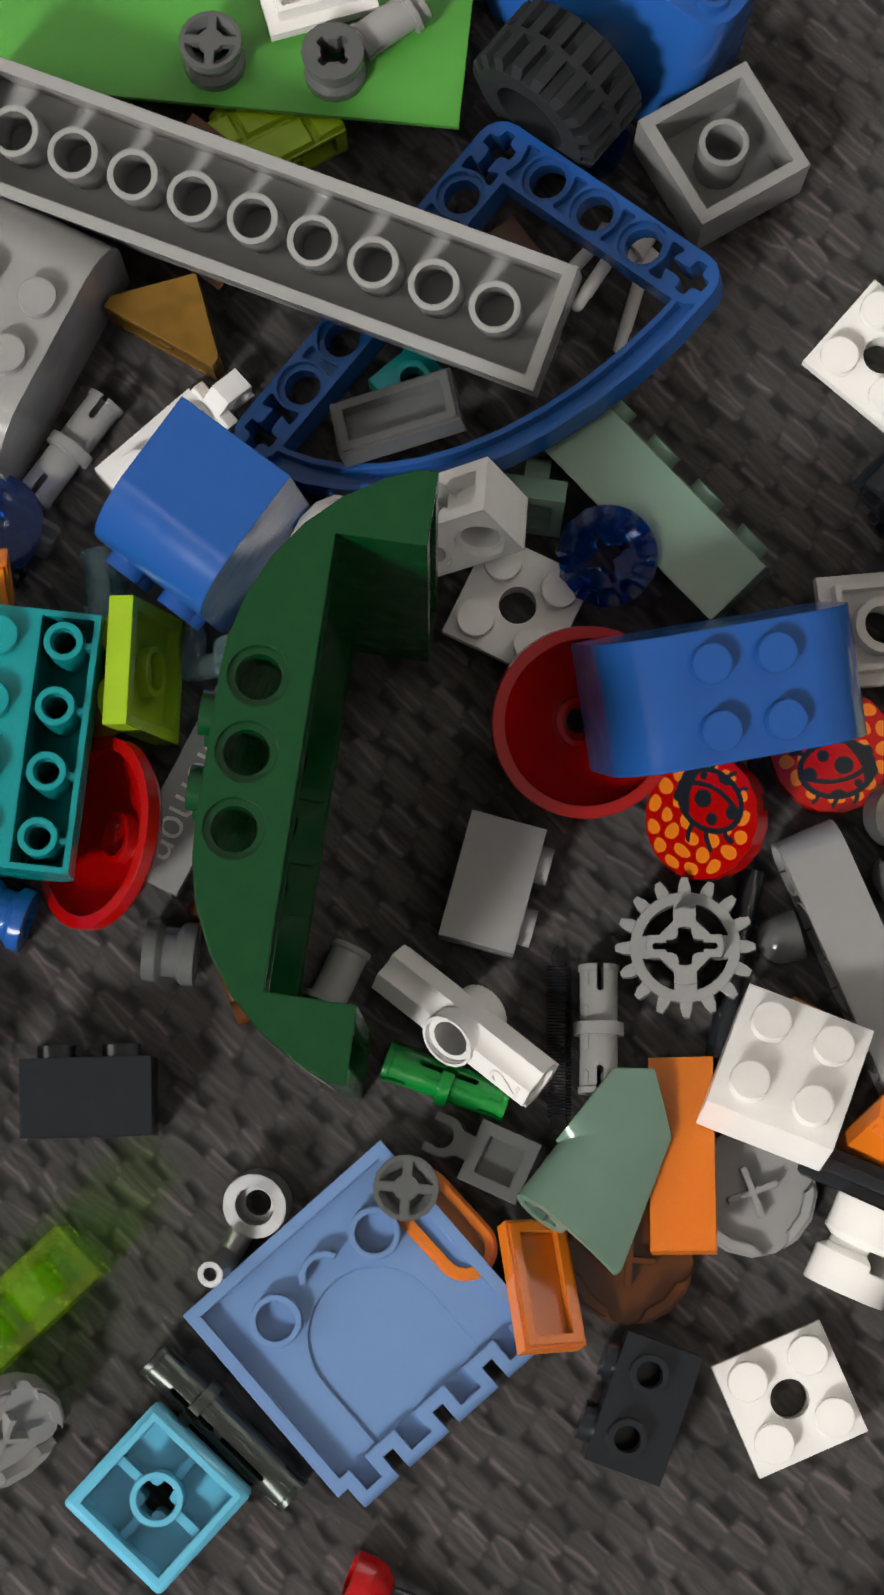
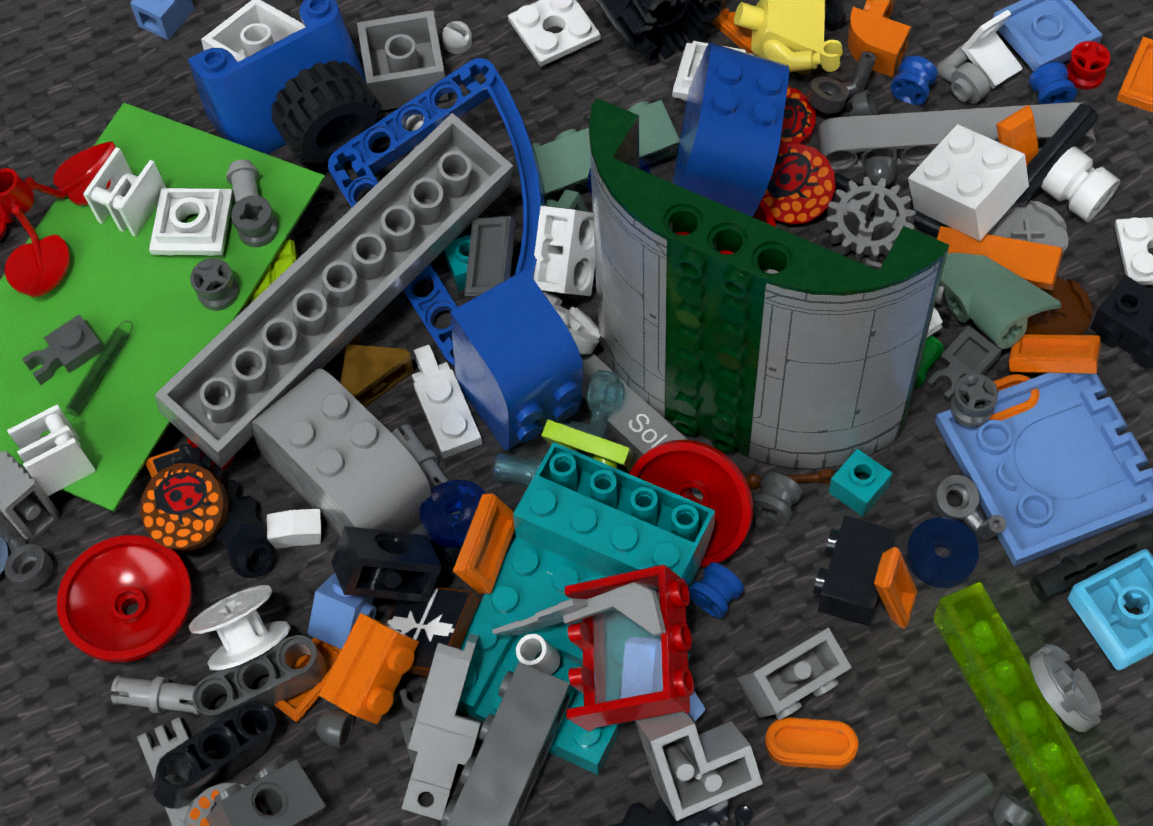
camera: 65 degrees left, 20 degrees down
none -> white hinge [441,21,472,54]
none -> teal plate [829,449,893,517]
none -> orange tile [874,547,918,628]
none -> clear blue piece [906,517,979,588]

